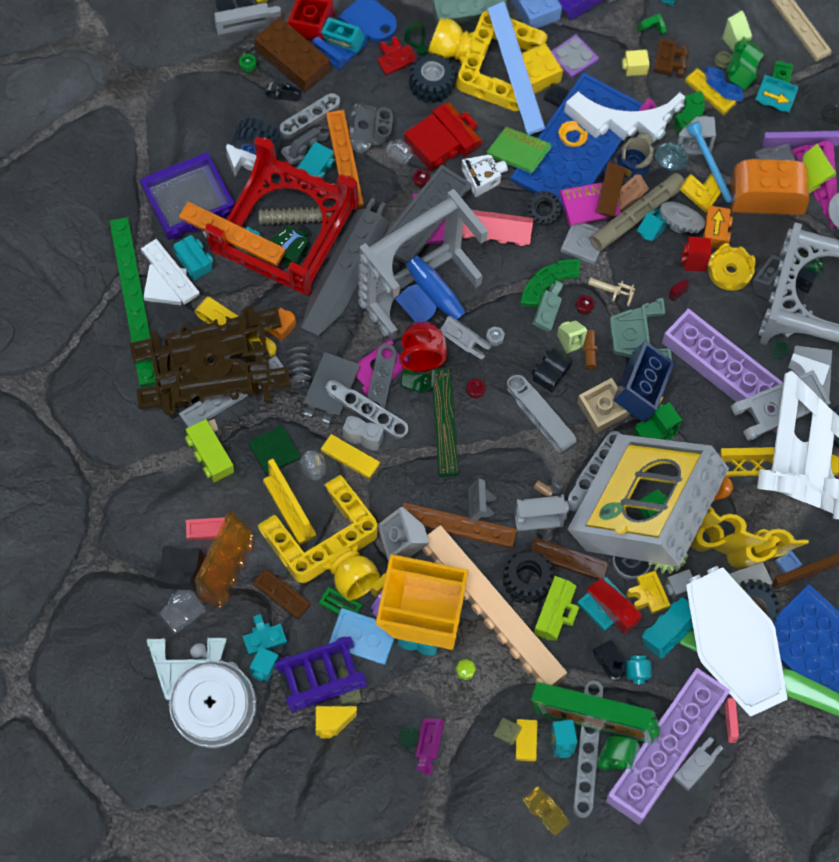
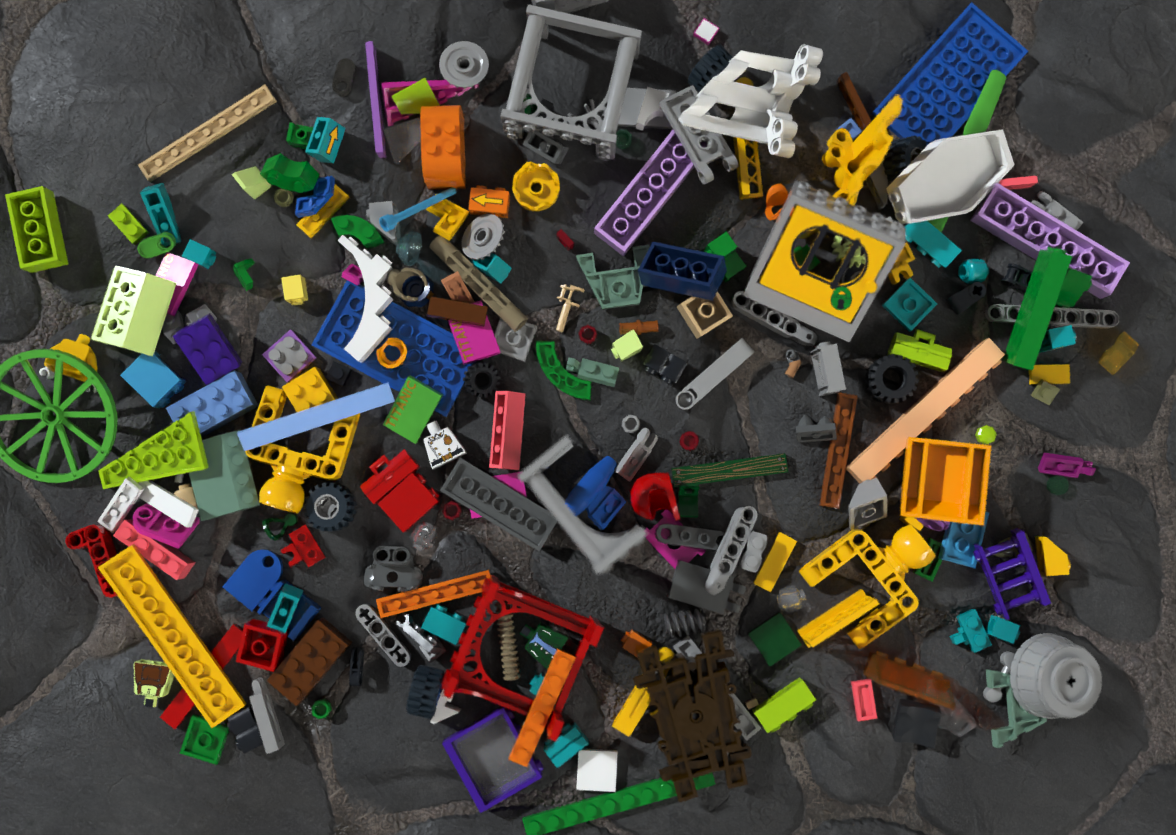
camera: 90 degrees left, 20 degrees up
white tile [141,239,200,305] -> none
reddish brown tile [252,568,311,620] -> none
dark grey hinge [301,198,390,336] -> none
reddish brown tile [531,537,609,581] -> none
red slope [586,578,642,635] -> none
reddish brown plate [654,39,689,78] -> none
red brick [680,237,711,272] -> none

